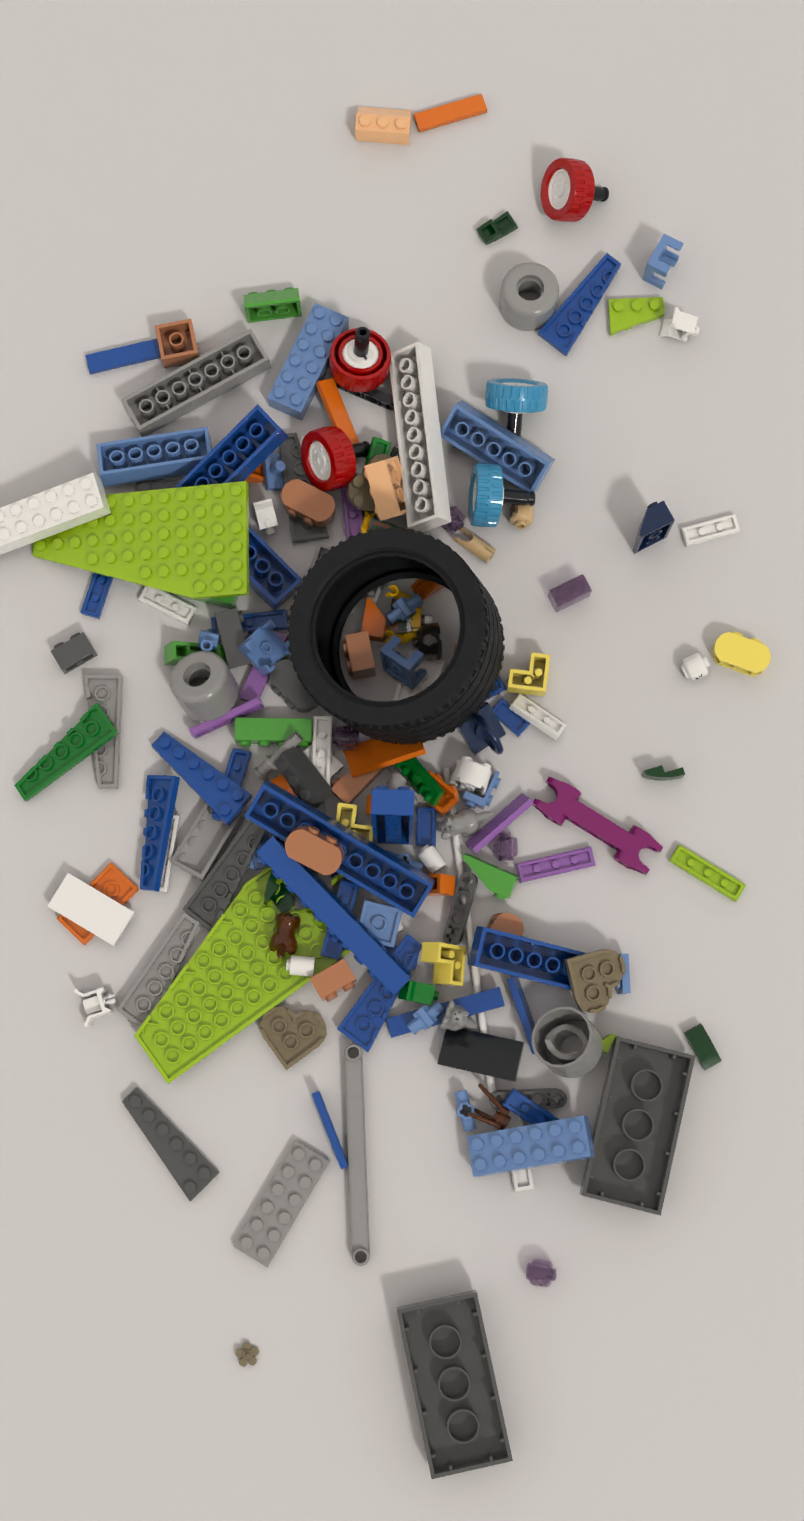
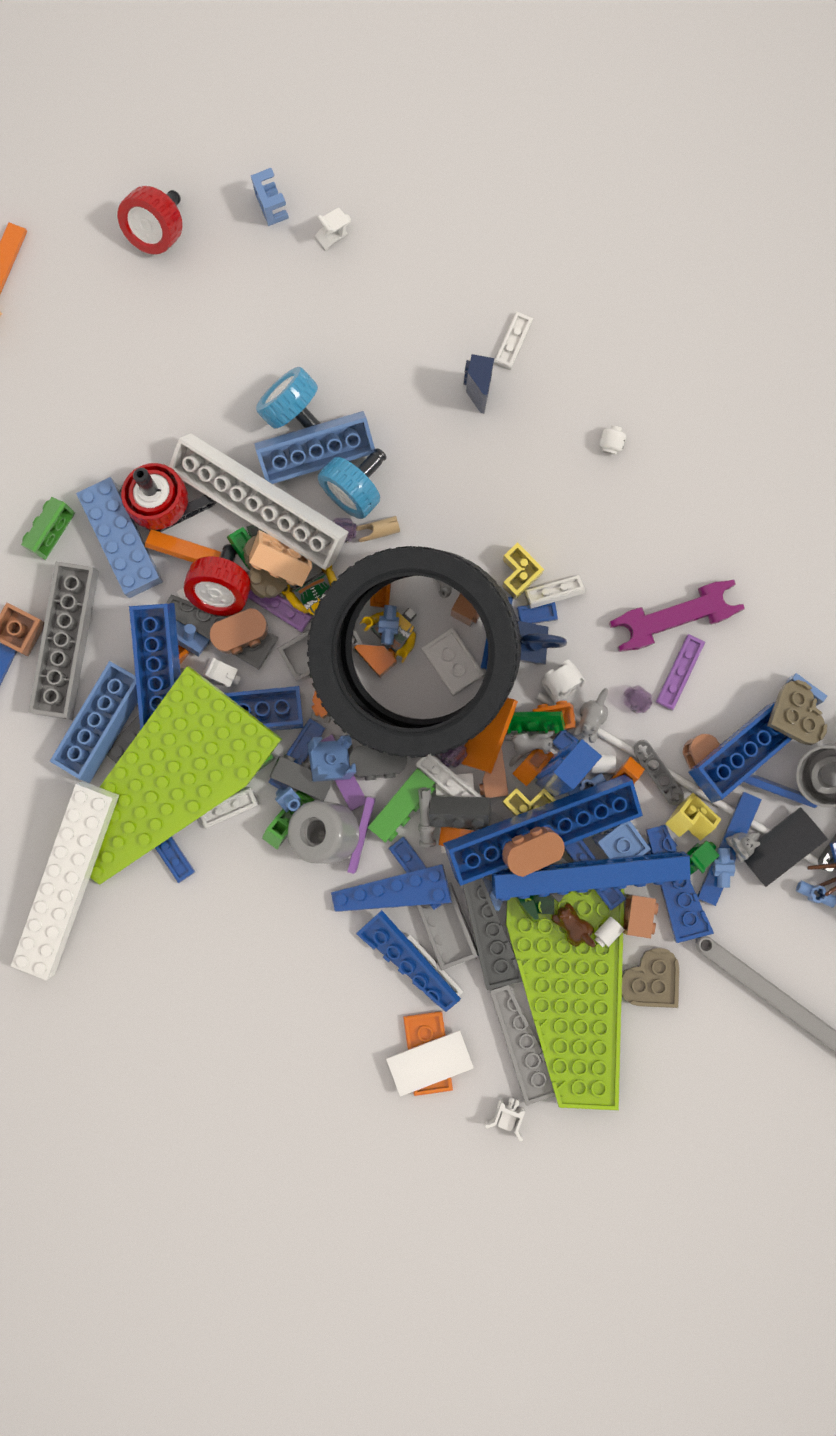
camera: 50 degrees left, 5 degrees up
green wing [15,703,119,801] -> none
dark grey brick [51,632,98,674] -> none
light grey wing [84,675,123,789] -> none
dark grey wing [122,1087,220,1202] -> none
light grey plate [233,1141,330,1267] -> none
blue tile [312,1091,348,1169] -> none
nougat brick [342,631,376,680] -> none
medium blue panel [380,635,427,690] -> none
clear smoke cylinder [412,622,442,660] -> none
medium blue bracket [462,771,501,810] -> none
bright green slope [462,853,519,900] -> none
medium lavender tile [465,793,533,853] -> none
dark green slope [476,211,518,245] -> none
light grey piece [499,262,559,331] -> none
tan head [509,505,534,529] -> none
blue wing [538,253,621,356] -> none
clear purple brick [548,574,592,613] -> none
lime wing [608,297,664,336] -> none
dark green slope [642,765,685,781] -> none
lime tile [669,844,746,902] -> none
light yellow brick [712,632,771,677] -> none

